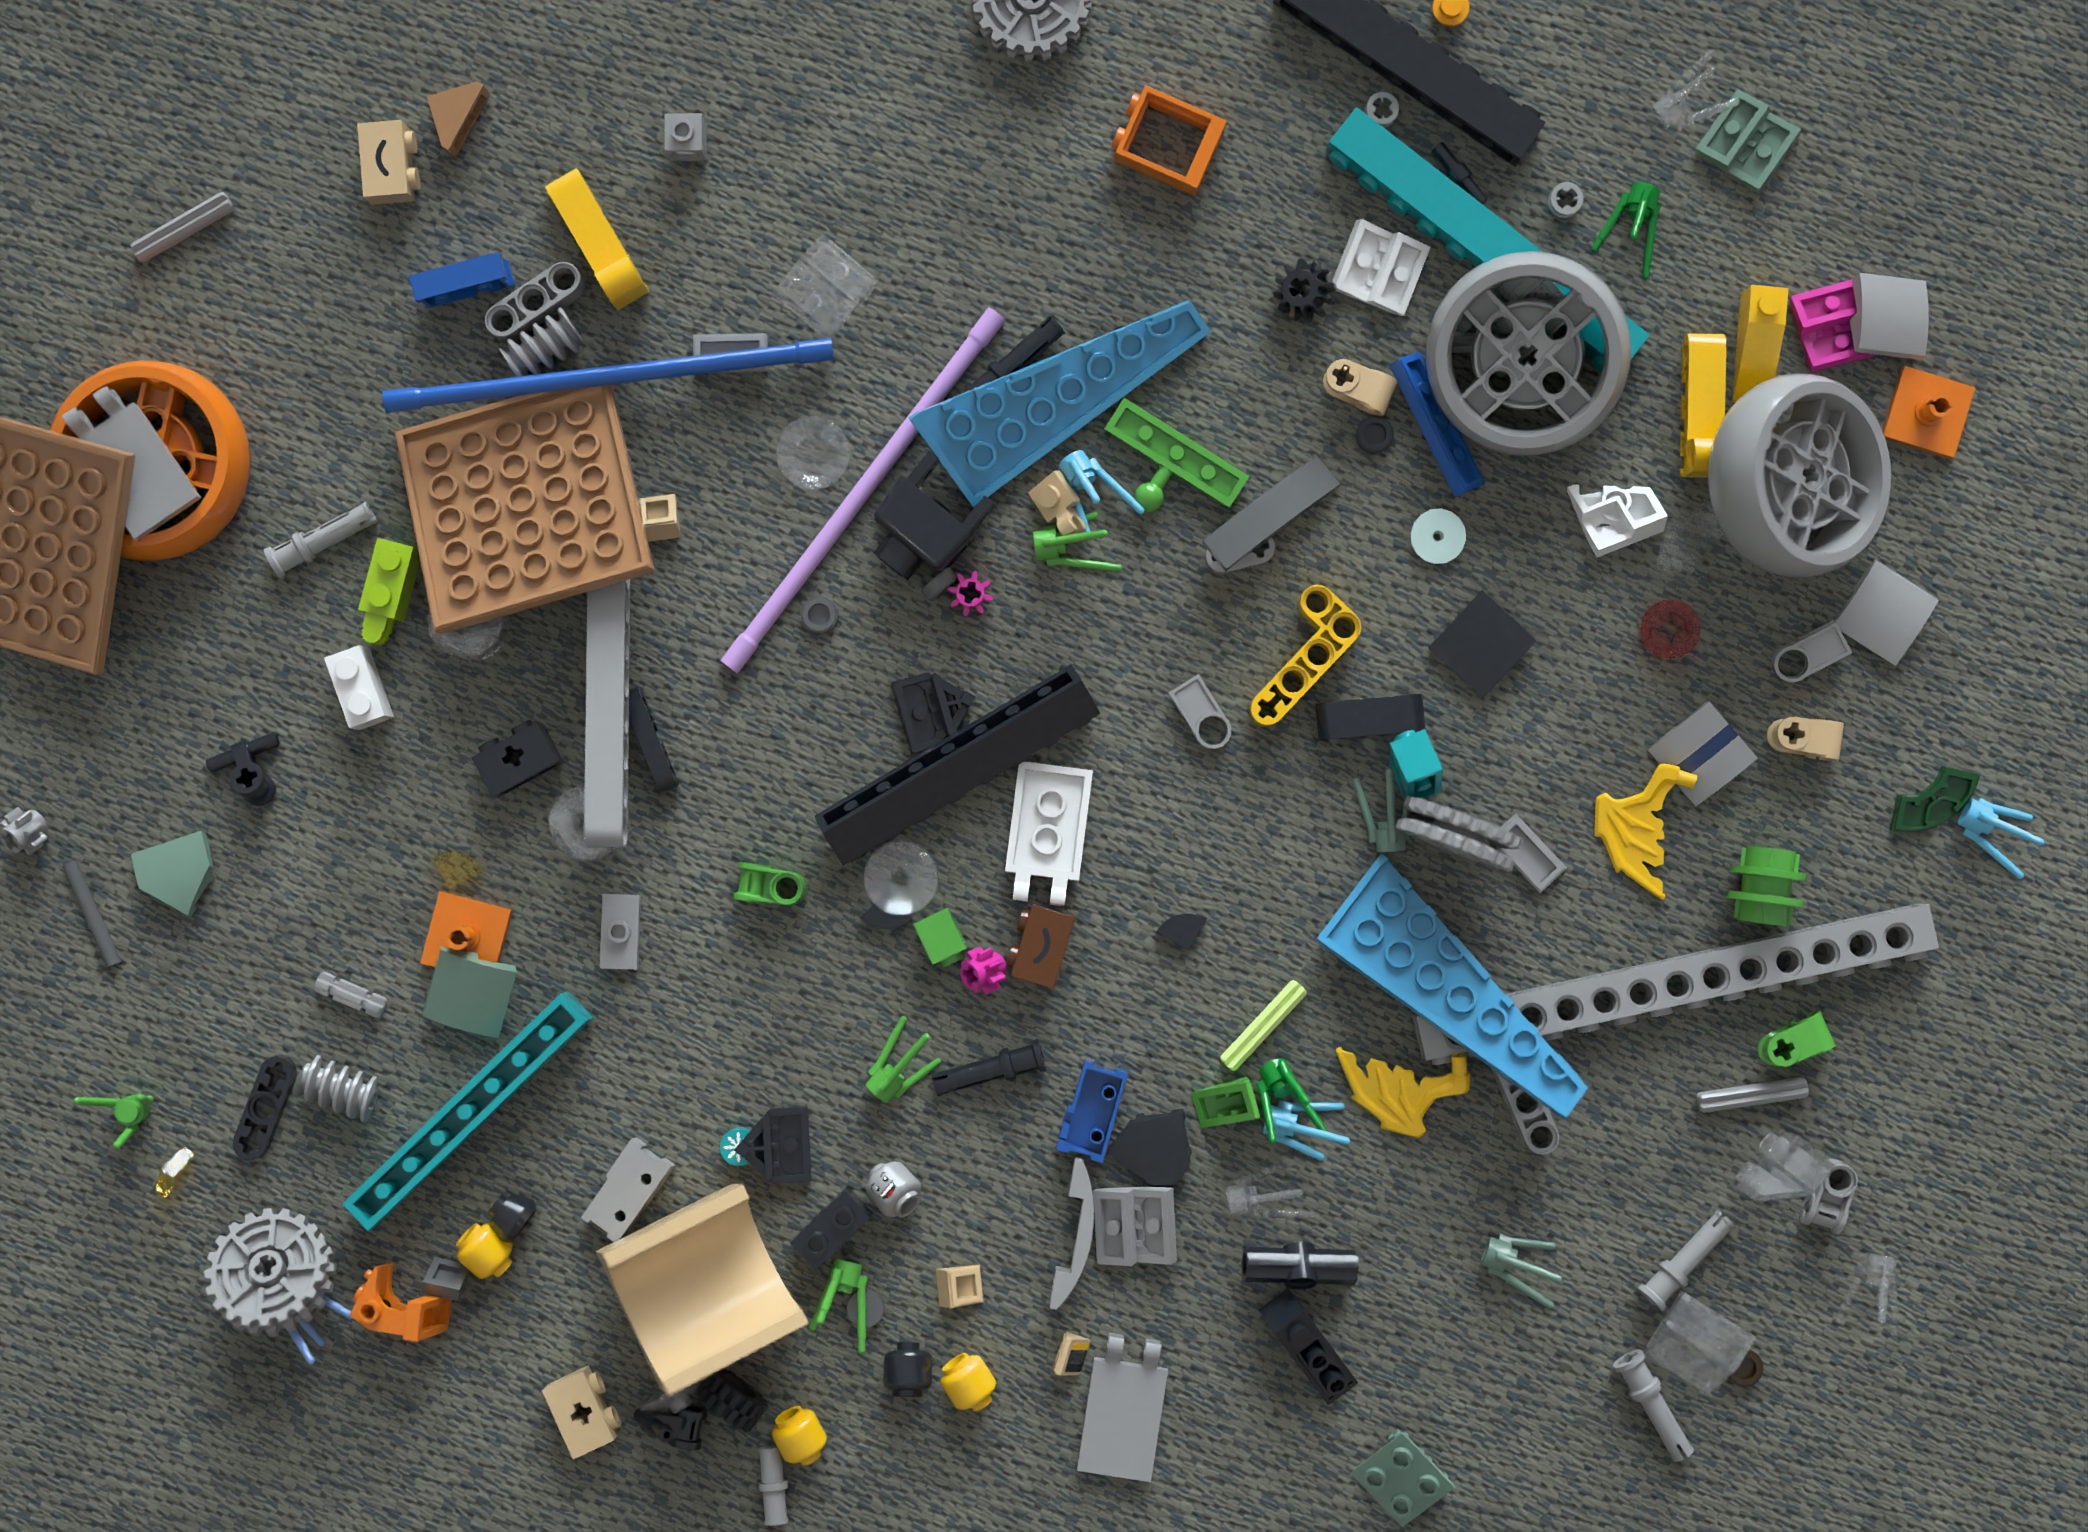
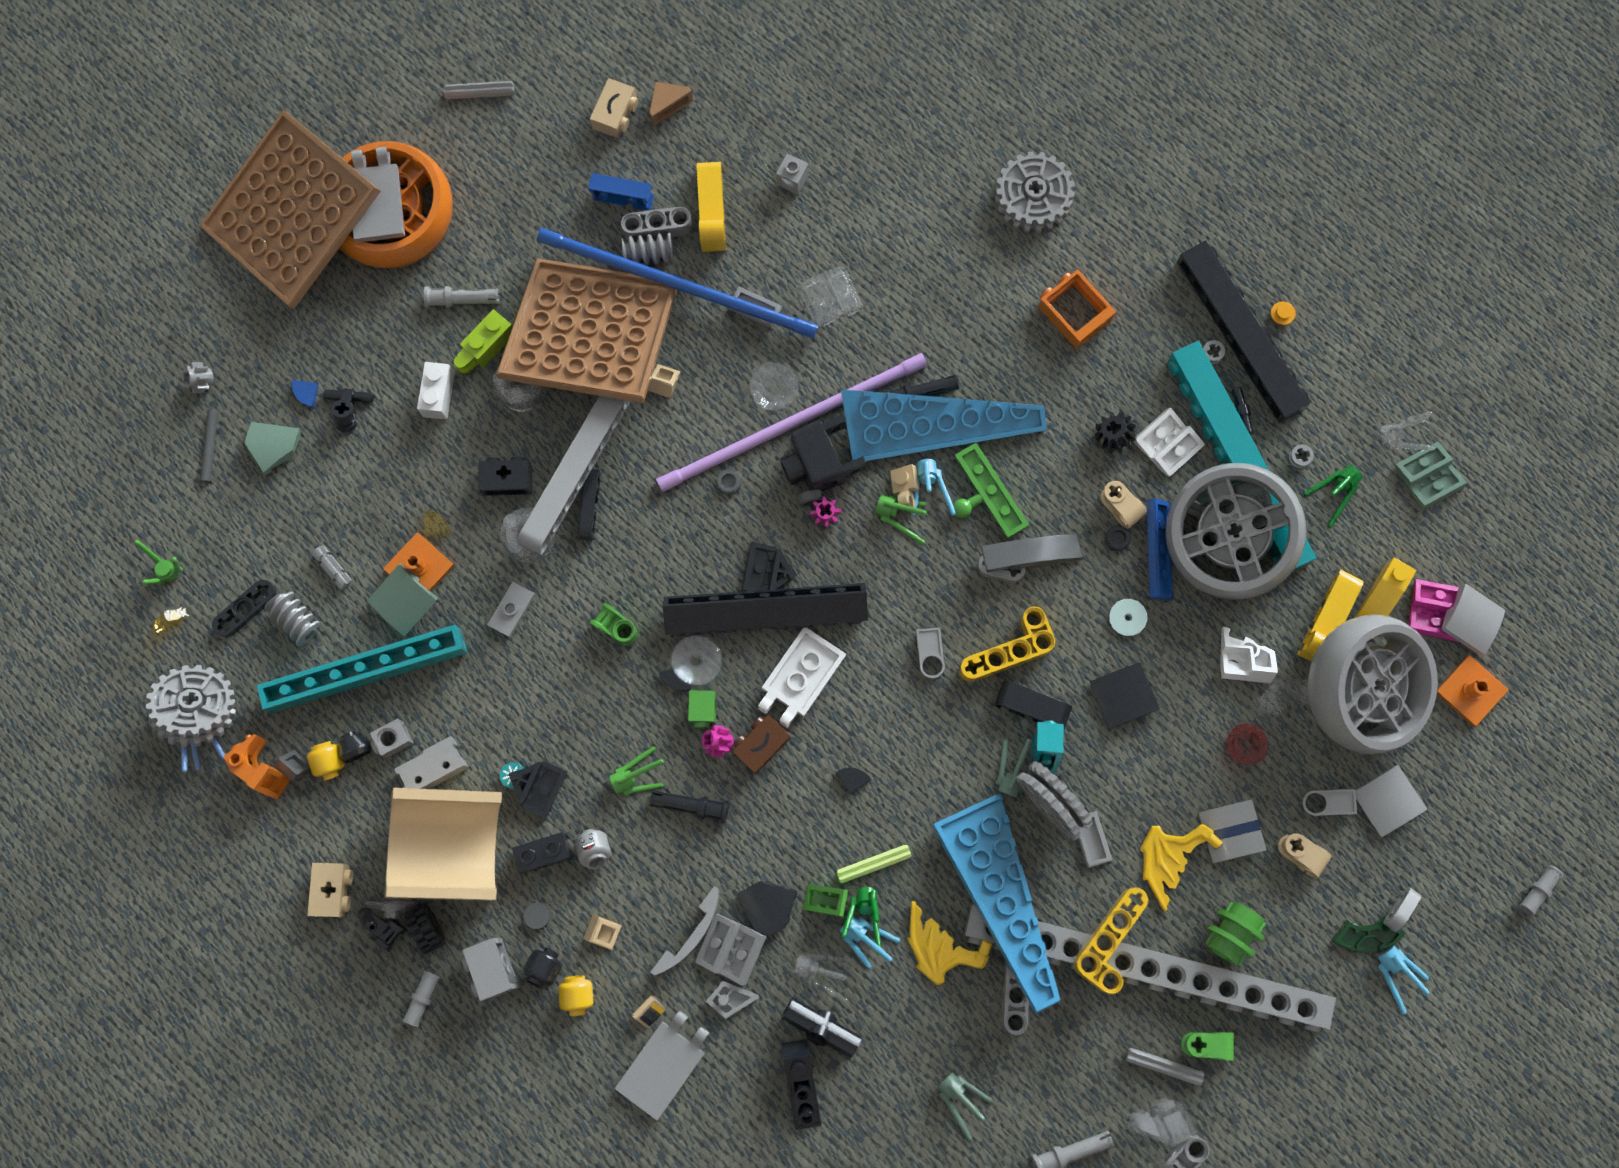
camera: 25 degrees right, 10 degrees down
yellow head [771,1406,827,1465] -> none
bright green plant [809,1258,869,1354] -> none
blue piece [1056,1059,1128,1163] -> none
none -> blue tile [292,380,318,408]
none -> light grey brick [370,719,414,758]
none -> light grey brick [461,938,519,1001]
none -> light grey piece [706,981,759,1019]
none -> yellow beam [1073,888,1148,994]
none -> light grey beam [1384,887,1421,932]

